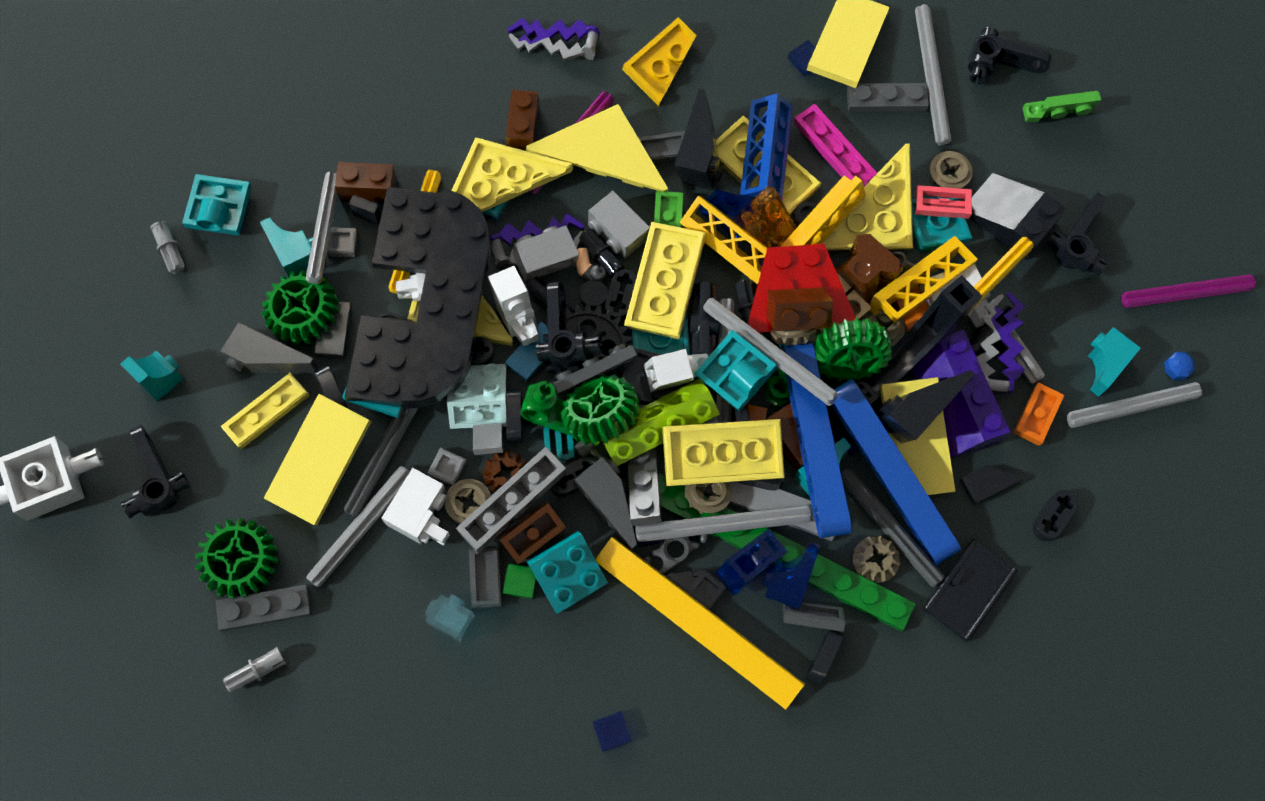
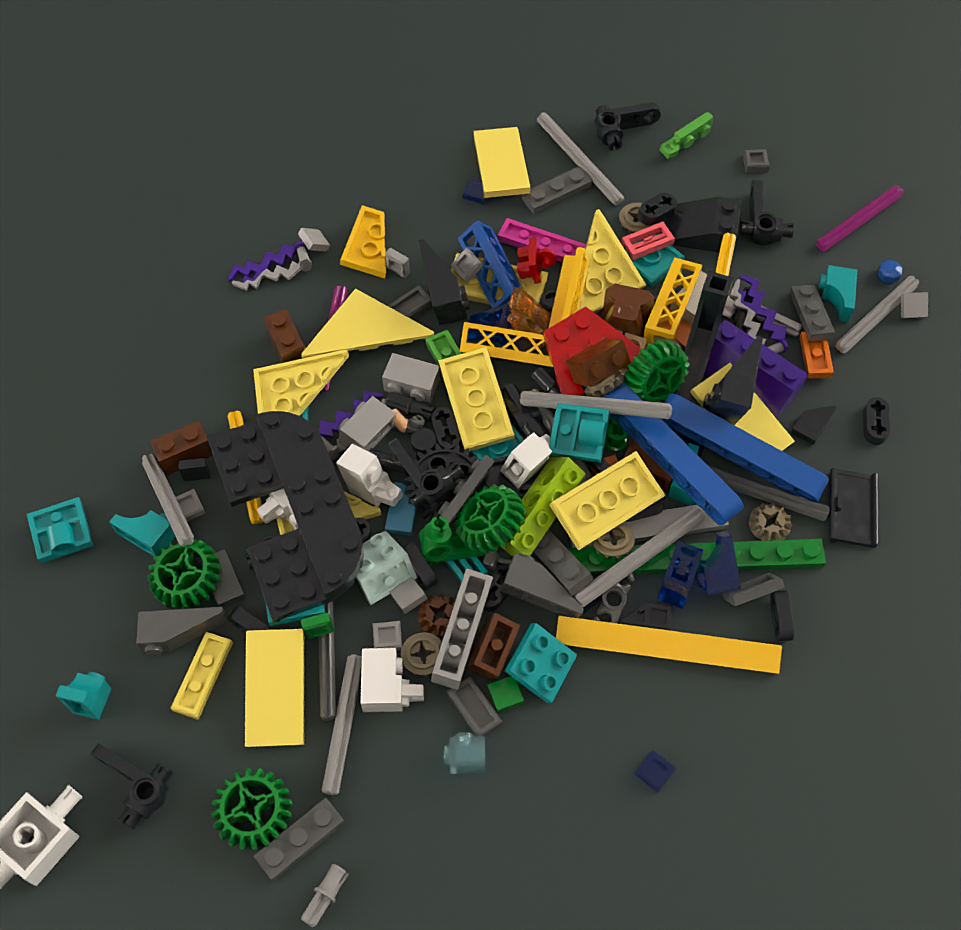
camera: 25 degrees left, 10 degrees down
light grey axle [150,221,185,274] -> none
none -> light grey tile [298,228,330,252]
none -> green tile [301,612,335,639]
none -> light grey tile [385,247,410,278]
none -> light grey tile [451,248,484,282]
none -> red hips [517,237,556,284]
none -> black beam [637,193,677,225]
none -> dark grey tile [743,149,770,173]
none -> dark grey plate [790,285,835,341]
none -> light grey tile [901,292,928,318]

